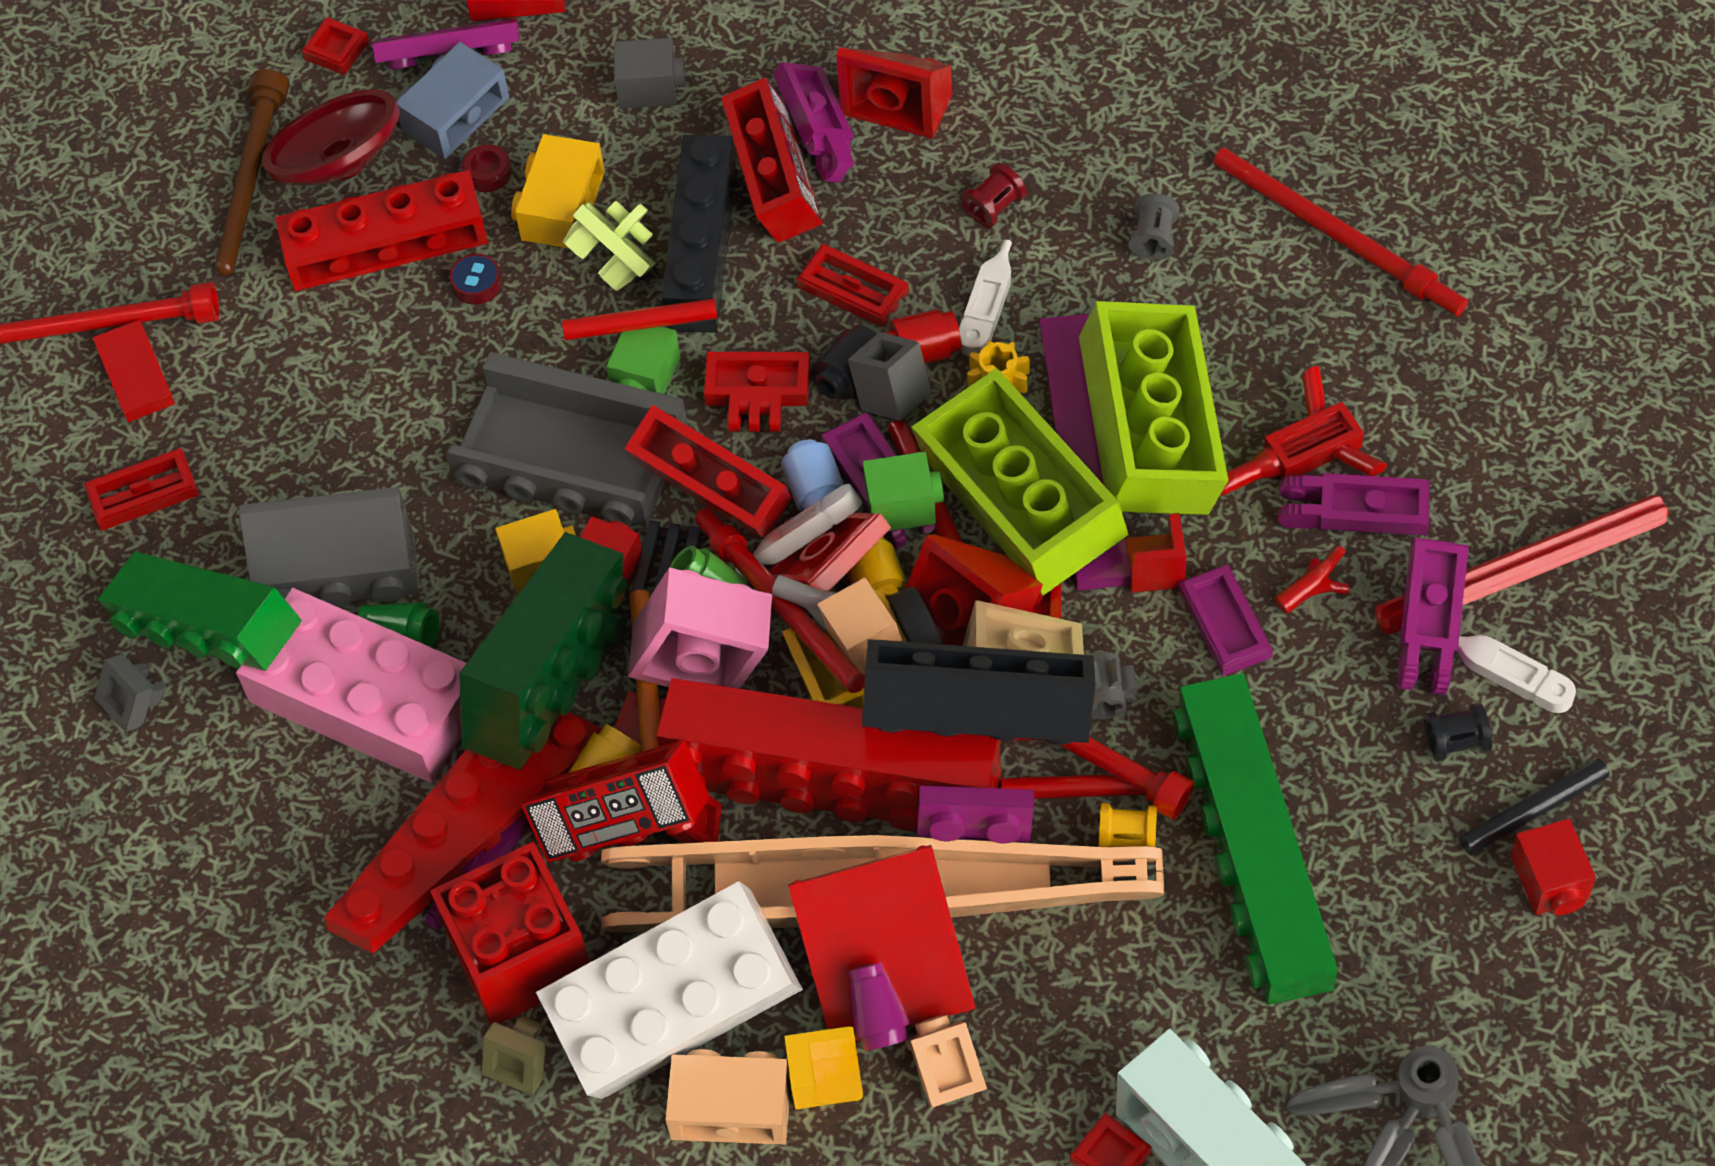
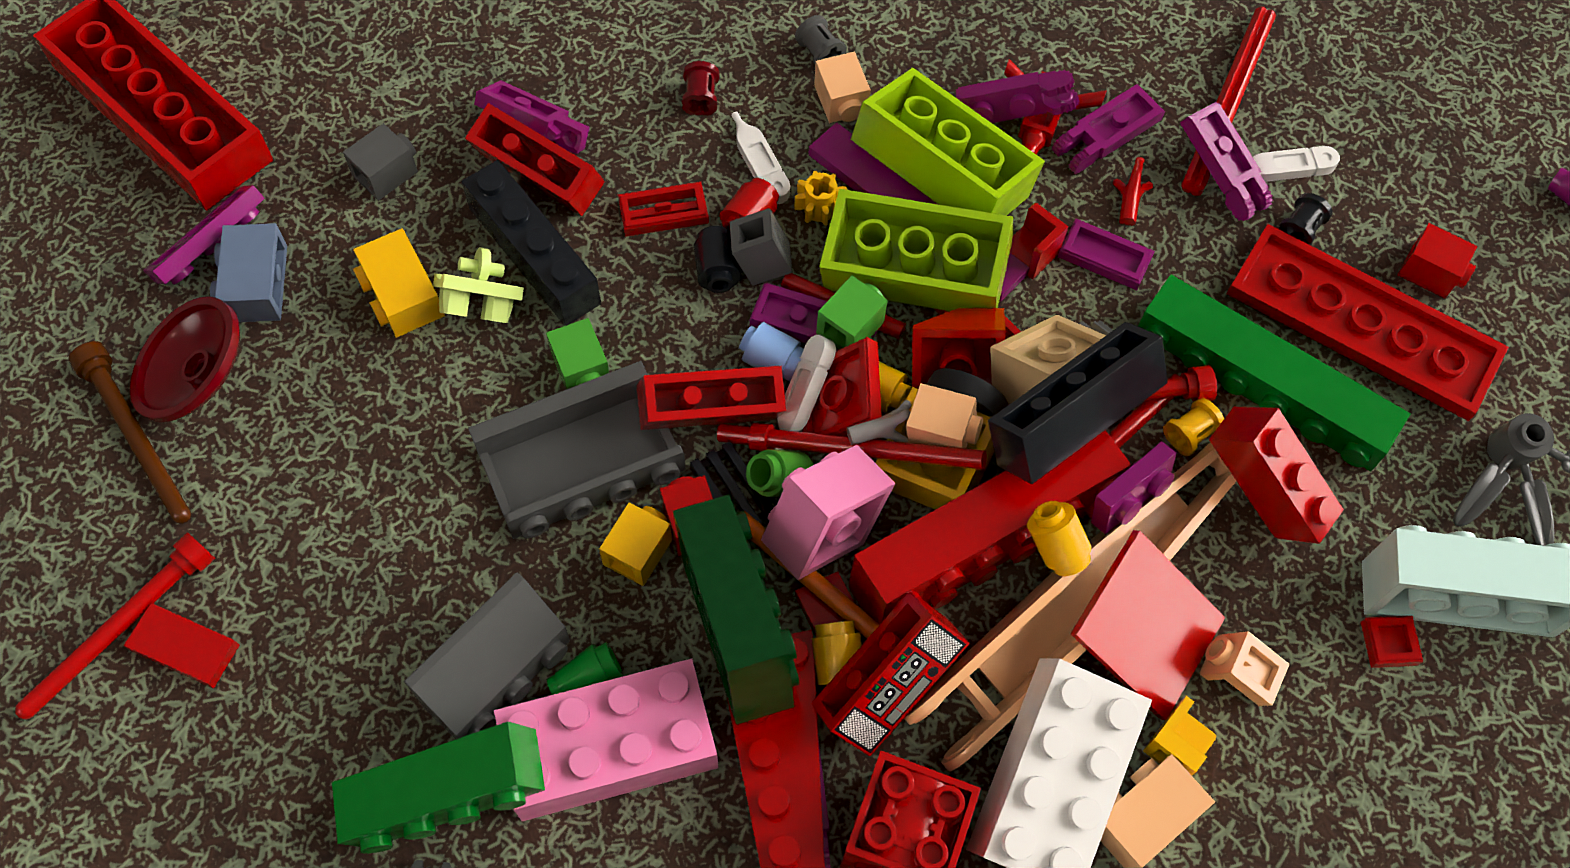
camera: 50 degrees left, 5 degrees up
red tile [84,447,199,531] -> none
red brick [275,170,488,291] -> none
red tile [302,17,369,75] -> none
tile [450,254,502,305] -> none
dark red tile [461,144,512,192] -> none
red bar [562,298,718,341] -> none
red hinge [704,352,811,432] -> none
red slope [836,47,952,139] -> none
magenta cone [849,962,910,1051] -> none
black bar [1459,758,1609,856] -> none
none -> light nougat brick [814,51,871,123]
none -> magenta hinge [956,69,1079,123]
none -> yellow brick [1027,501,1091,576]
none -> red brick [1209,406,1344,544]
none -> red plate [1226,224,1509,421]

